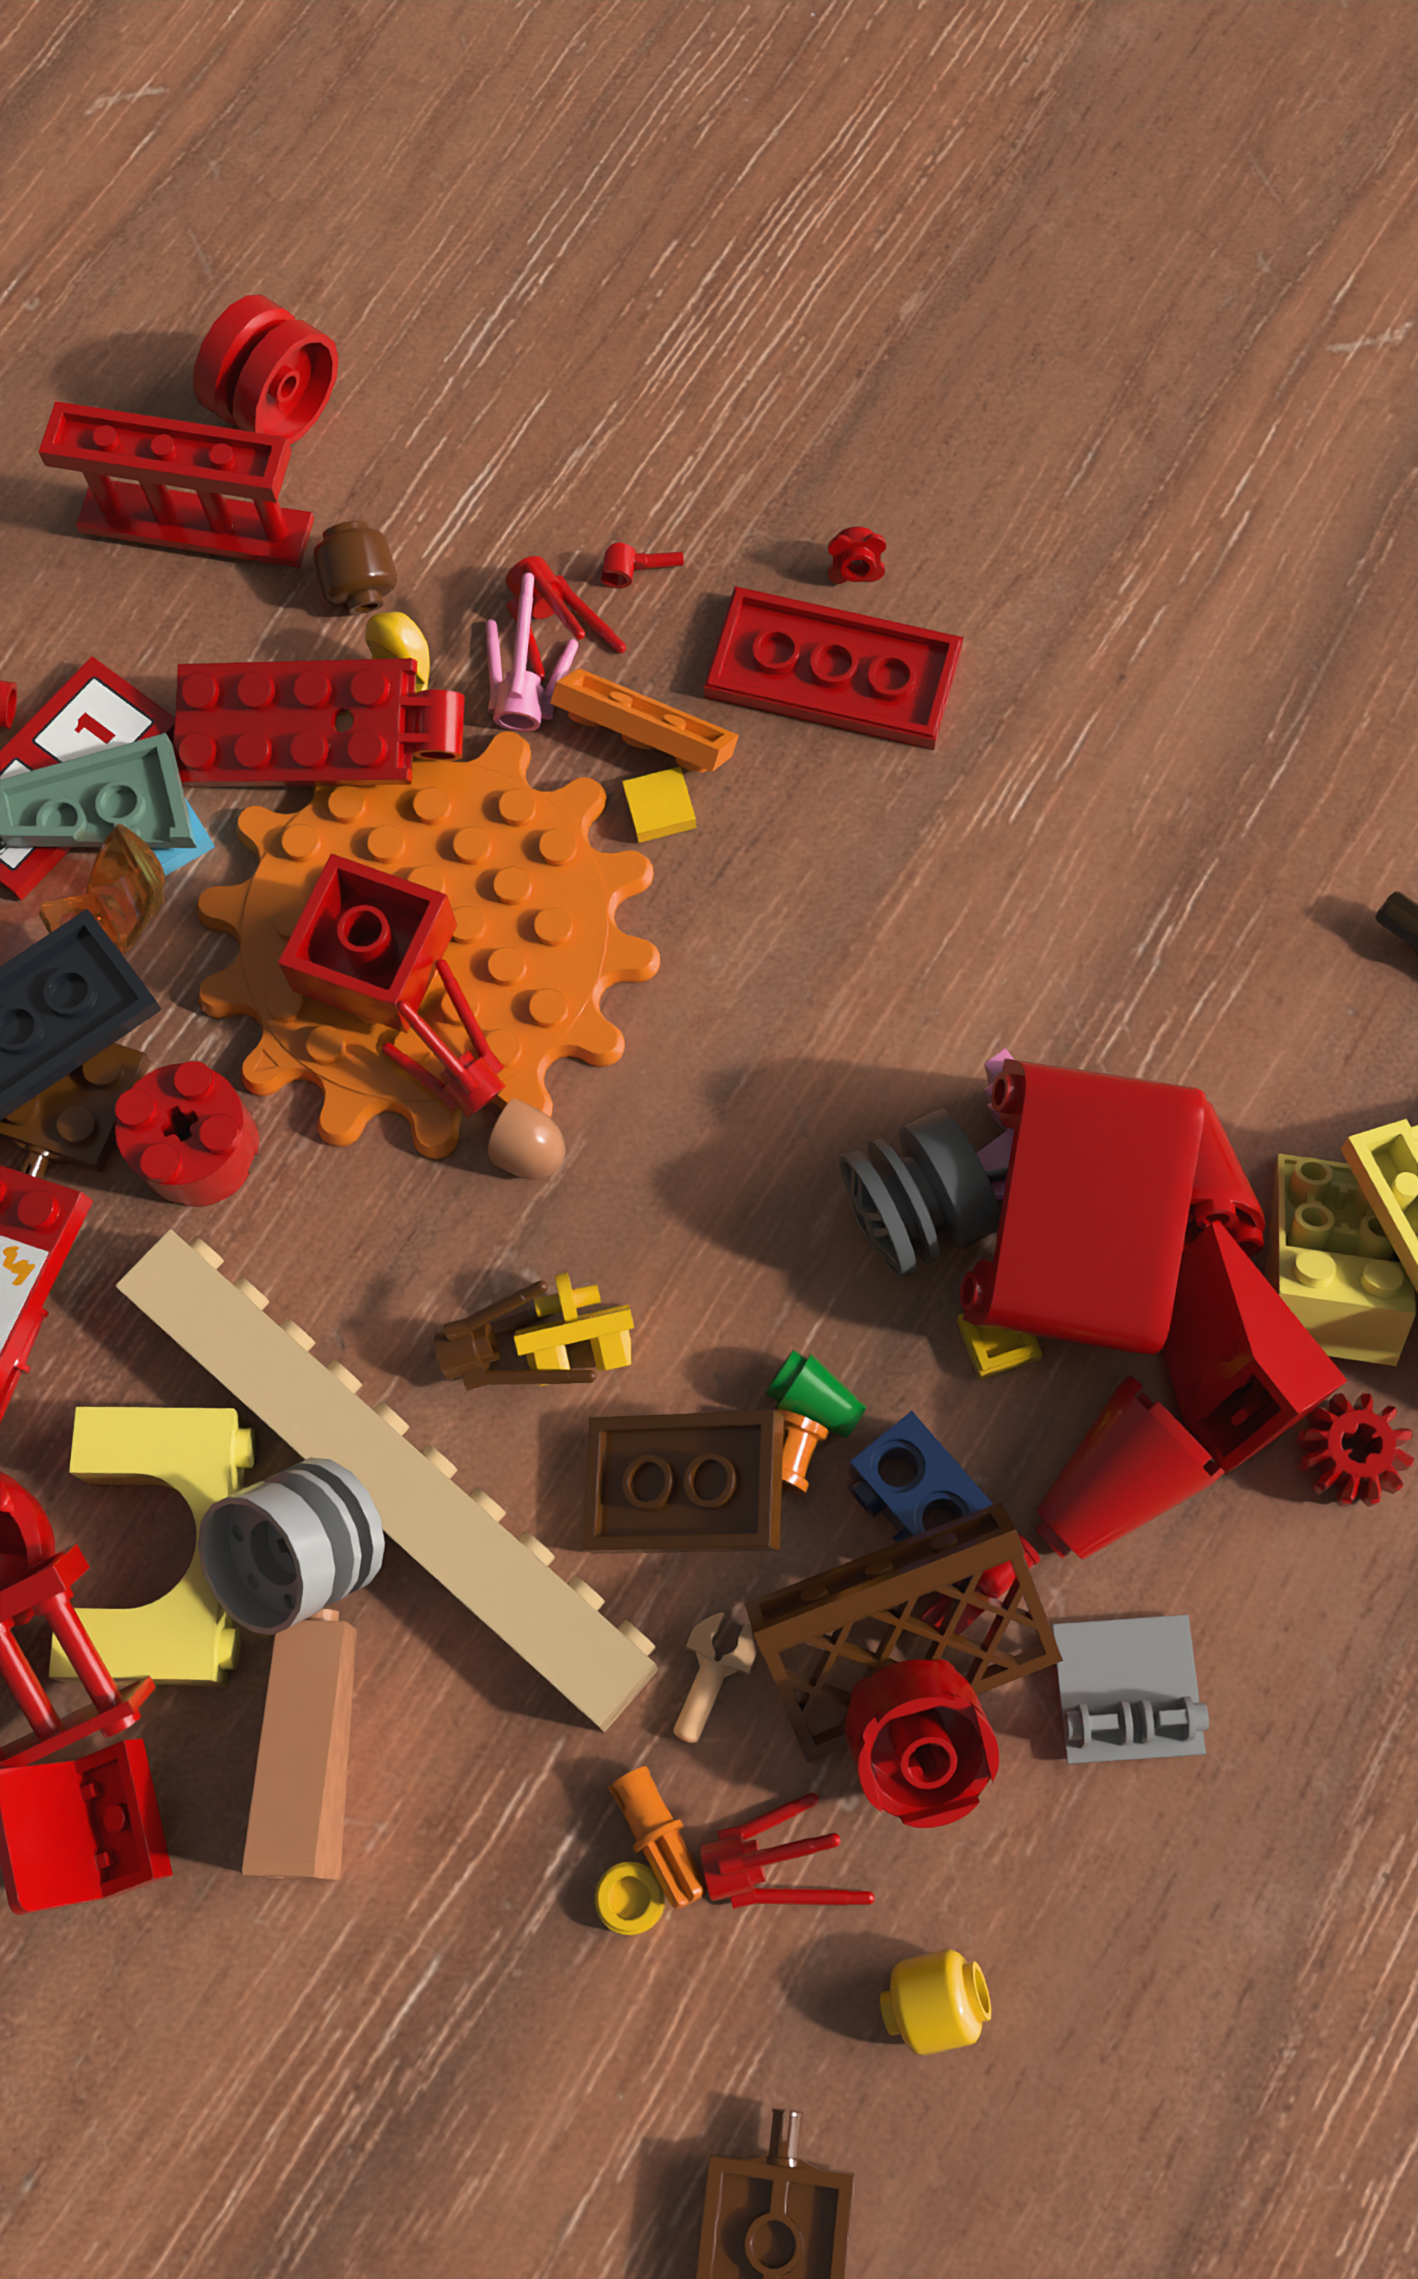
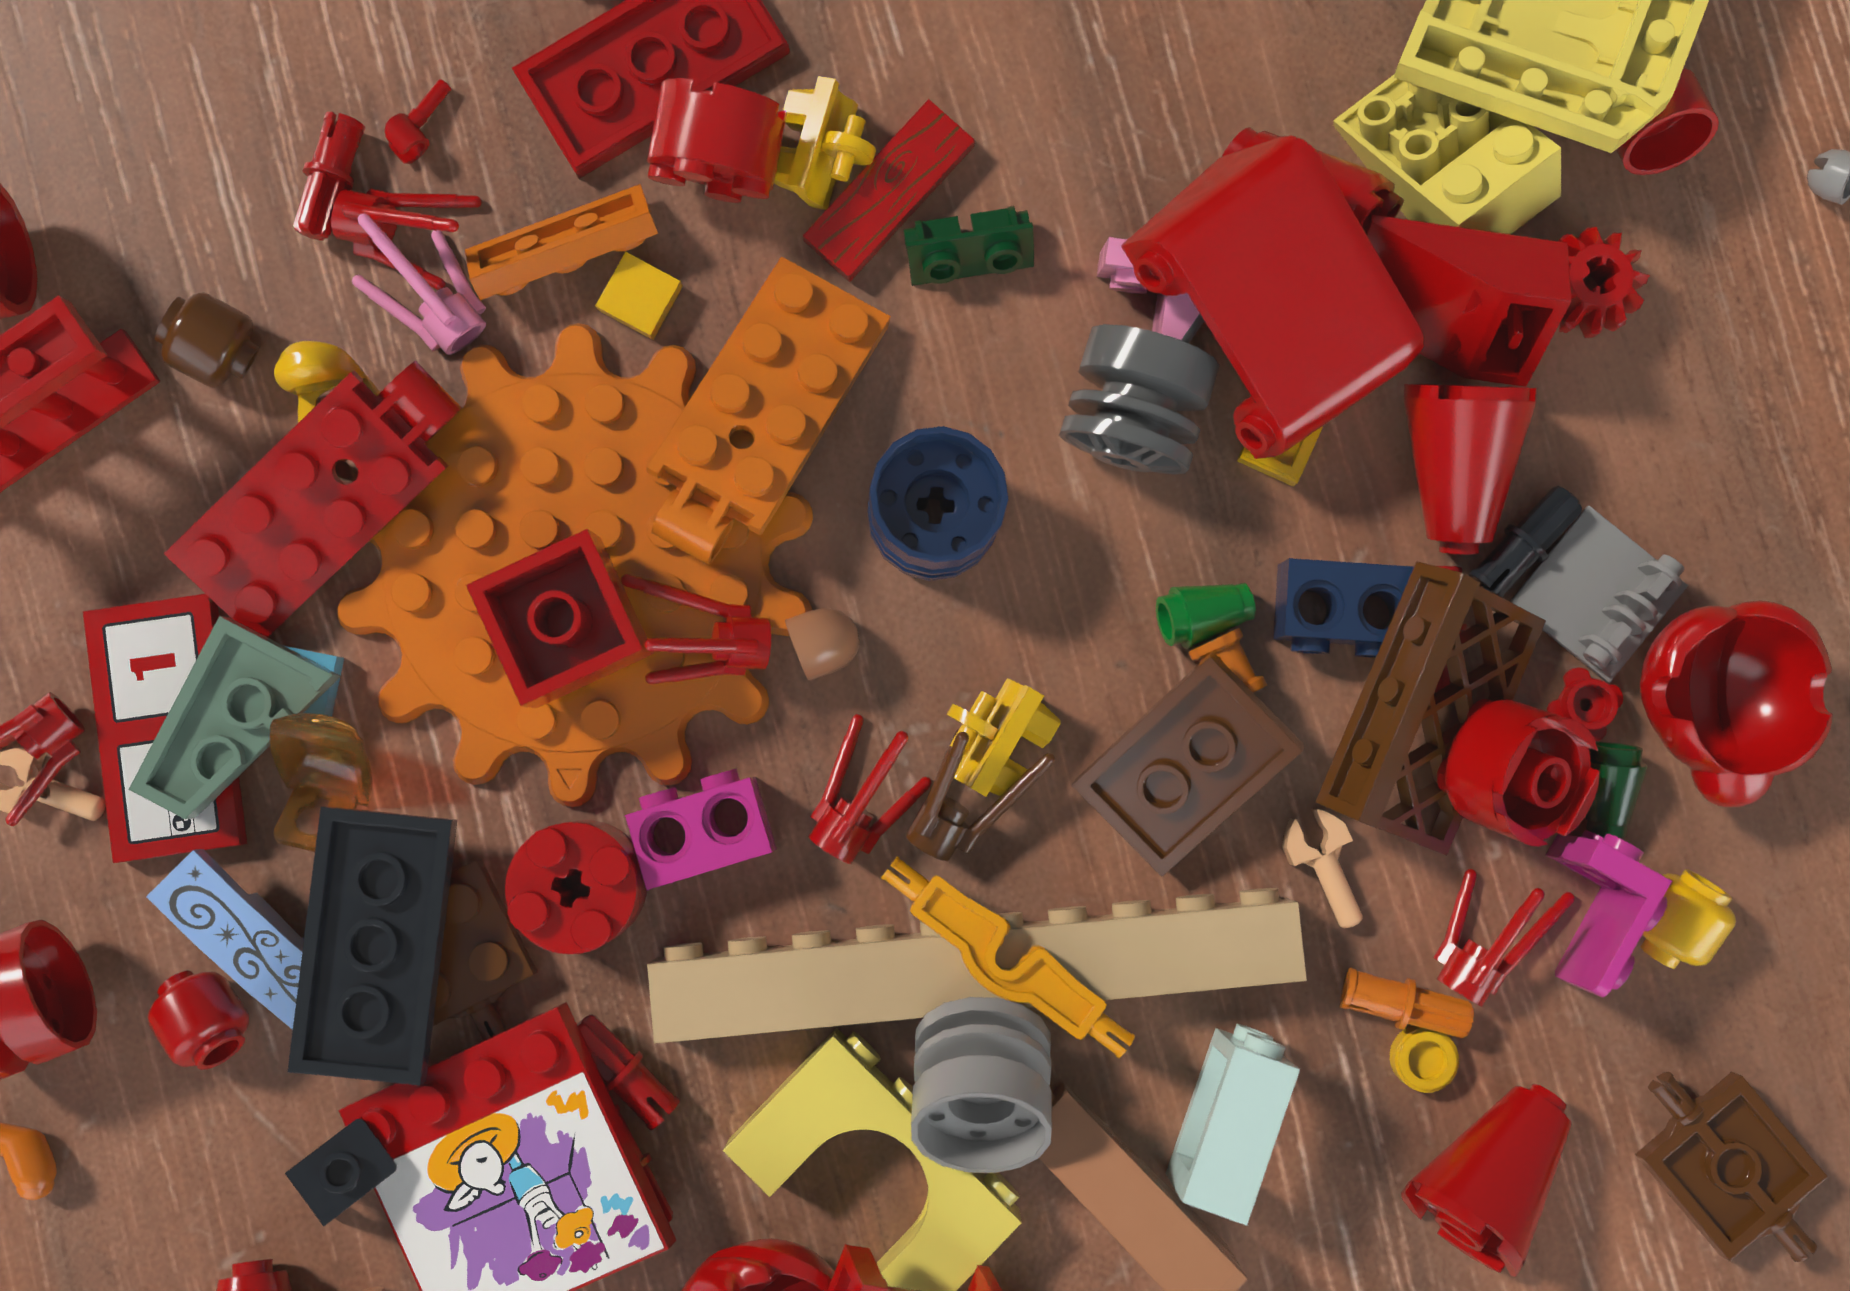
camera: 50 degrees left, 15 degrees up
none -> red axle [293,112,365,241]
none -> red axle [577,1014,680,1131]
none -> dark pink brick [625,768,777,890]
none -> orange hinge [646,256,891,565]
none -> red brick [647,78,787,203]
none -> yellow hips [774,76,876,210]
none -> red tile [803,99,975,282]
none -> red plant [808,714,932,864]
none -> dark blue wheel [867,426,1008,581]
none -> light orange piece [881,856,1135,1058]
none -> dark green hinge [903,206,1034,286]
none -> light aqua window [1166,1024,1300,1226]
none -> red cone [1401,1084,1572,1277]
none -> black axle [1468,486,1582,598]
none -> dark pink bracket [1546,830,1672,997]
none -> red plate [1547,667,1623,742]
none -> dark green cone [1586,742,1648,838]
none -> red piece [1640,601,1833,807]

